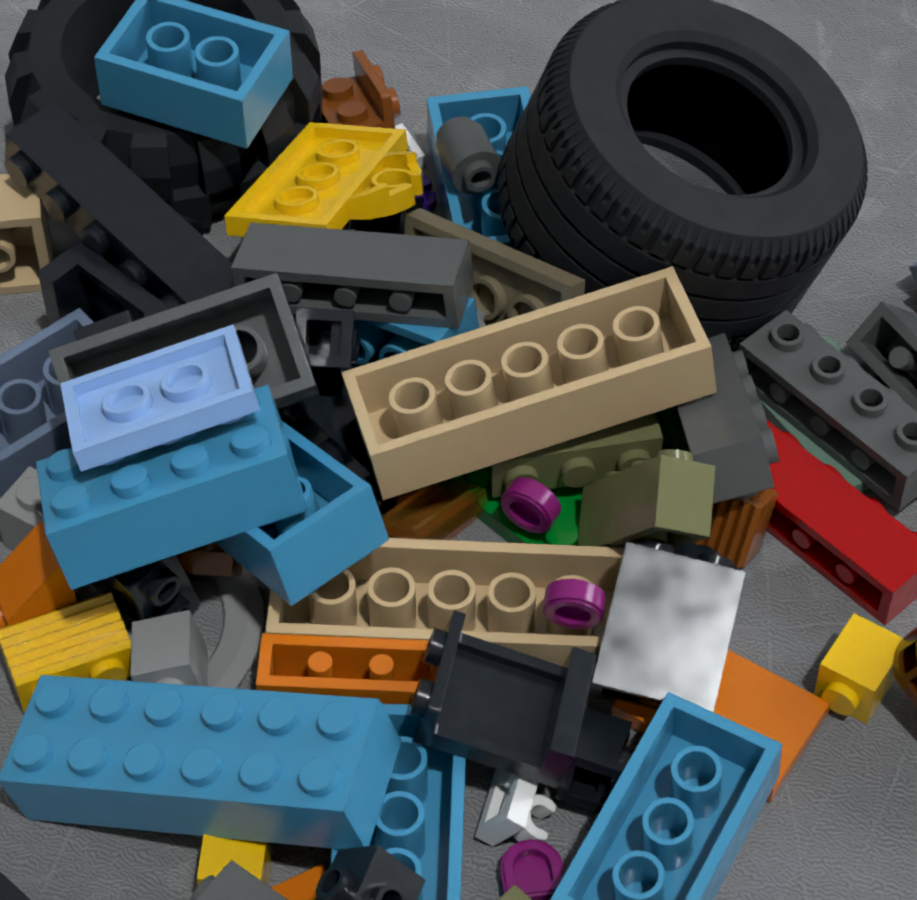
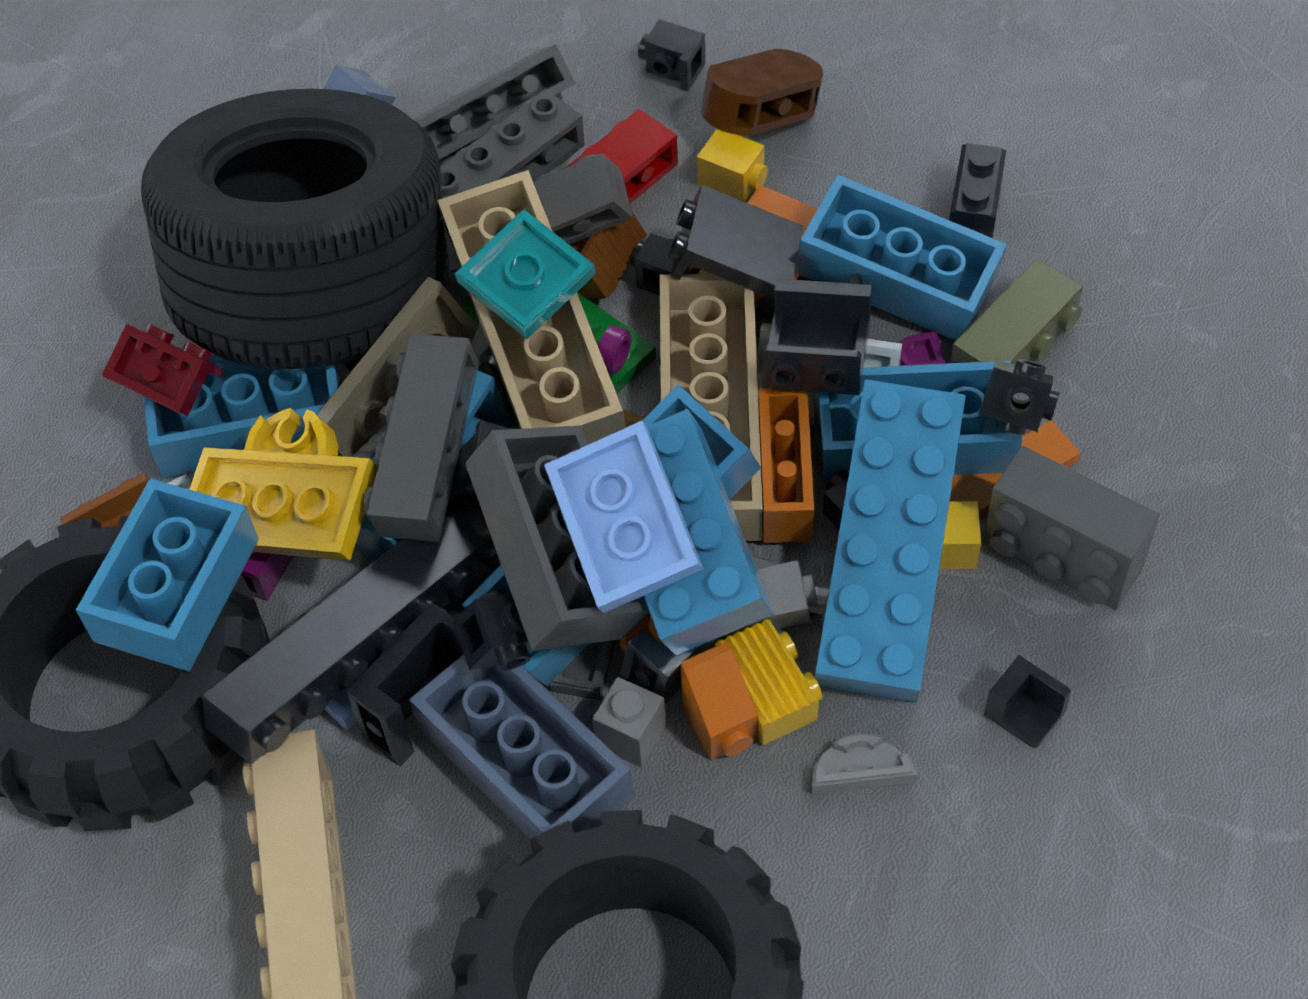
camera: 90 degrees left, 5 degrees up
dark grey brick [436,117,501,194] -> none
magenta tile [543,579,606,629] -> none
olive brick [577,449,716,549] -> none
none -> dark red bracket [101,323,224,416]
none -> teal plate [455,209,596,339]

